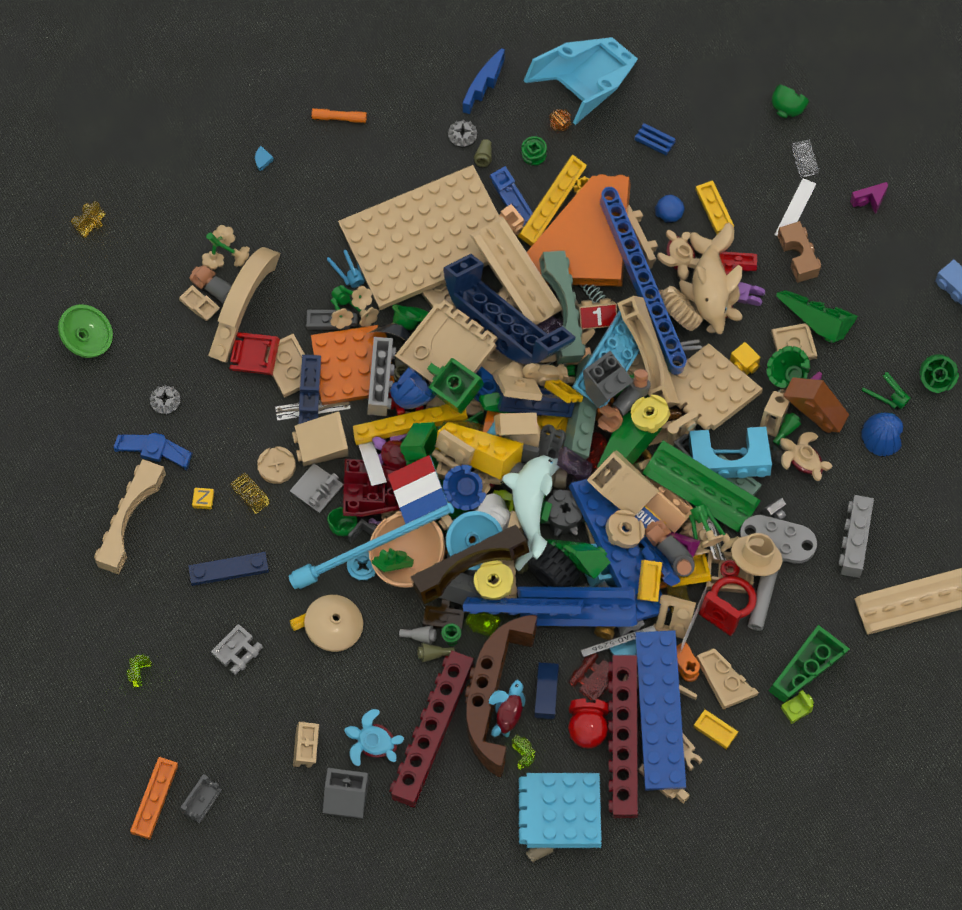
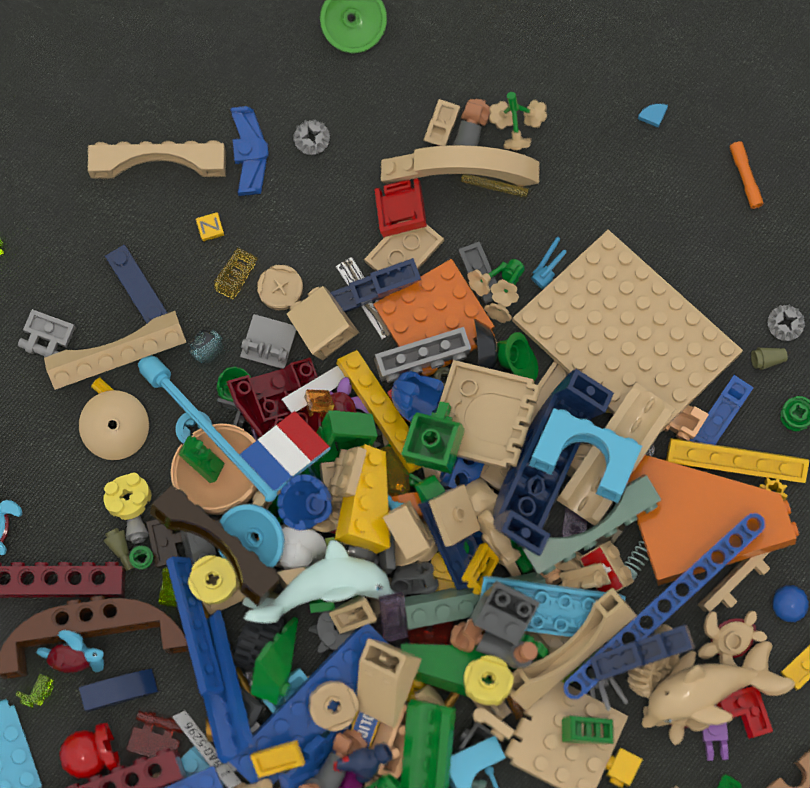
camera: 70 degrees right, 10 degrees up
none -> tan arch [44,311,186,389]
none -> light yellow plate [104,473,151,520]
none -> clear light blue head [189,329,223,364]
none -> clear orange tile [304,389,334,417]
none -> tan slope [329,595,377,634]
none -> dark blue animal [333,742,393,783]
none -> clear yellow bar [461,174,529,198]
none -> medium azure arch [530,408,642,503]
none -> tan hinge [559,563,611,589]
none -> green slope [562,715,614,744]
none -> dark blue slope [590,625,695,681]

